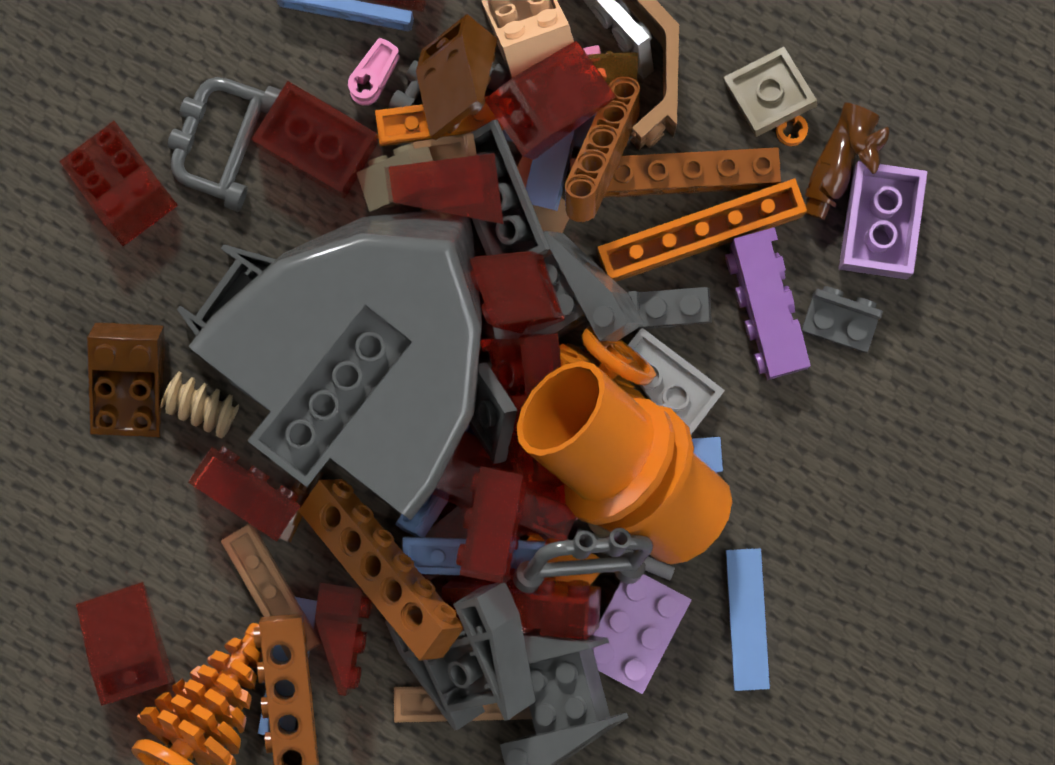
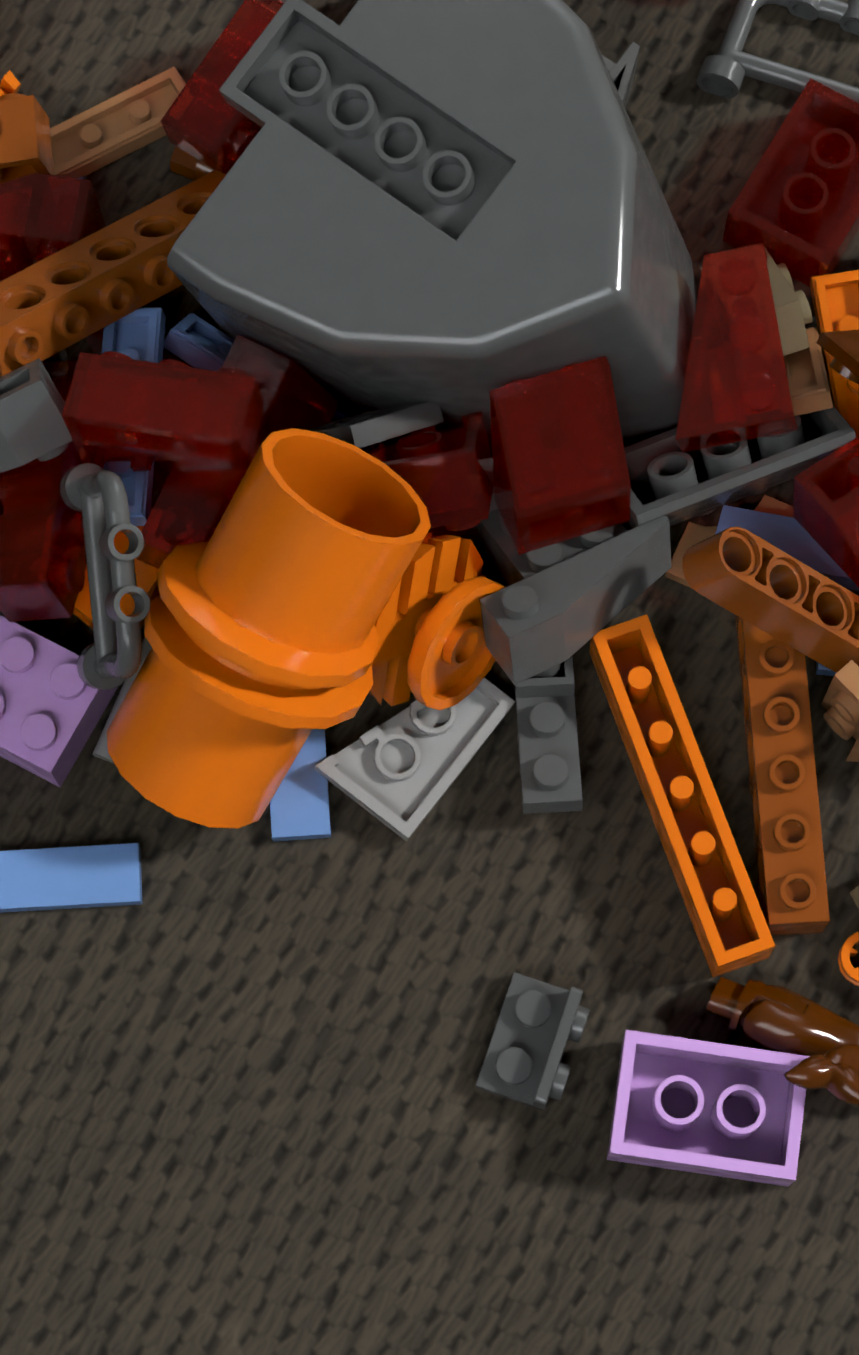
camera: 90 degrees right, 10 degrees down
medium lavender wedge [725,227,811,380] -> none

